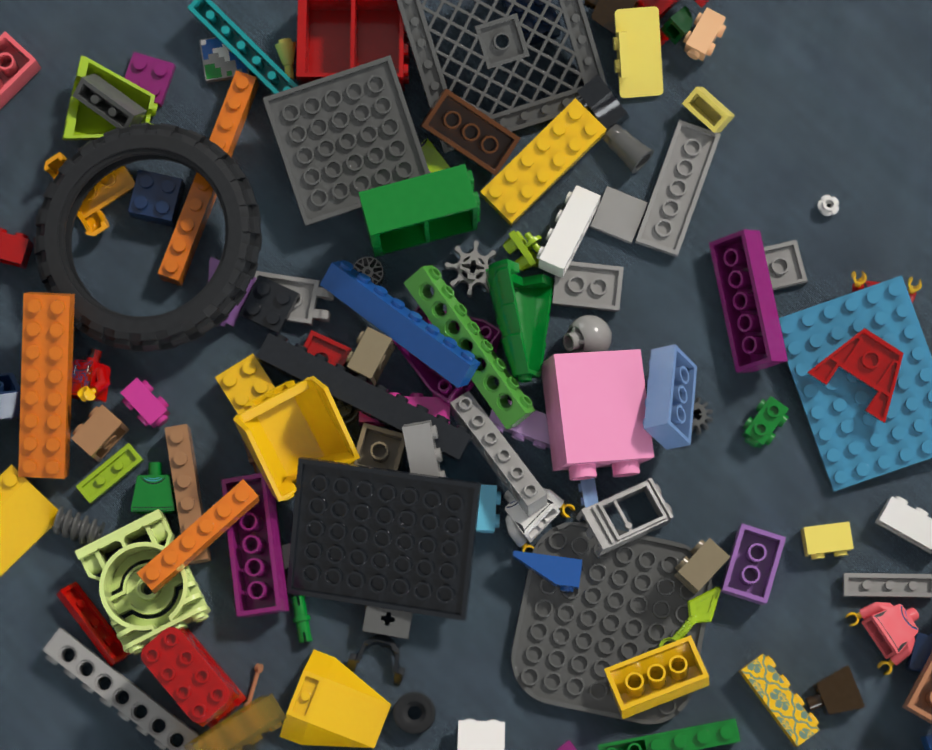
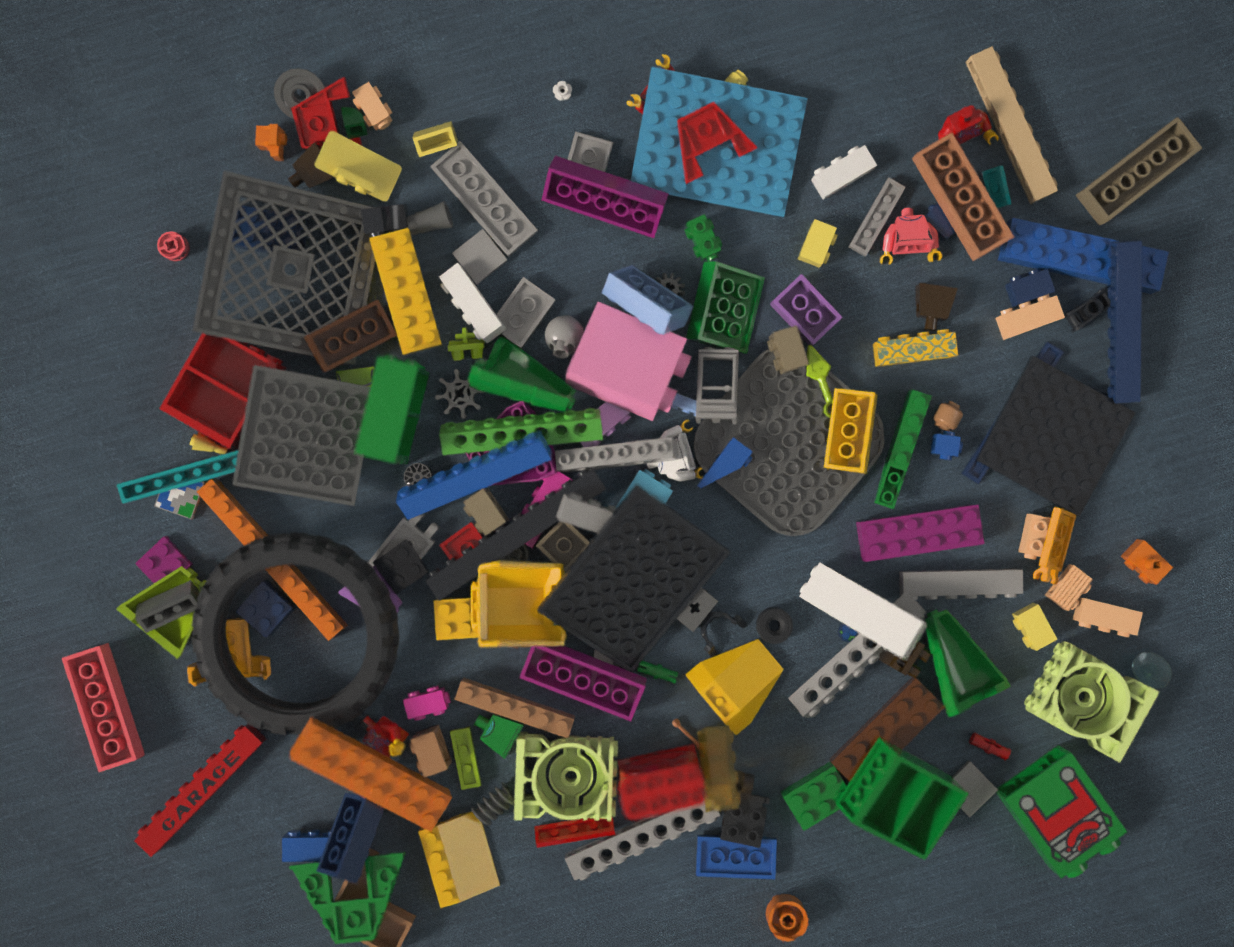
camera: 65 degrees left, 10 degrees up
orange brick [137,479,260,594] -> none
none -> green slope [686,261,765,354]

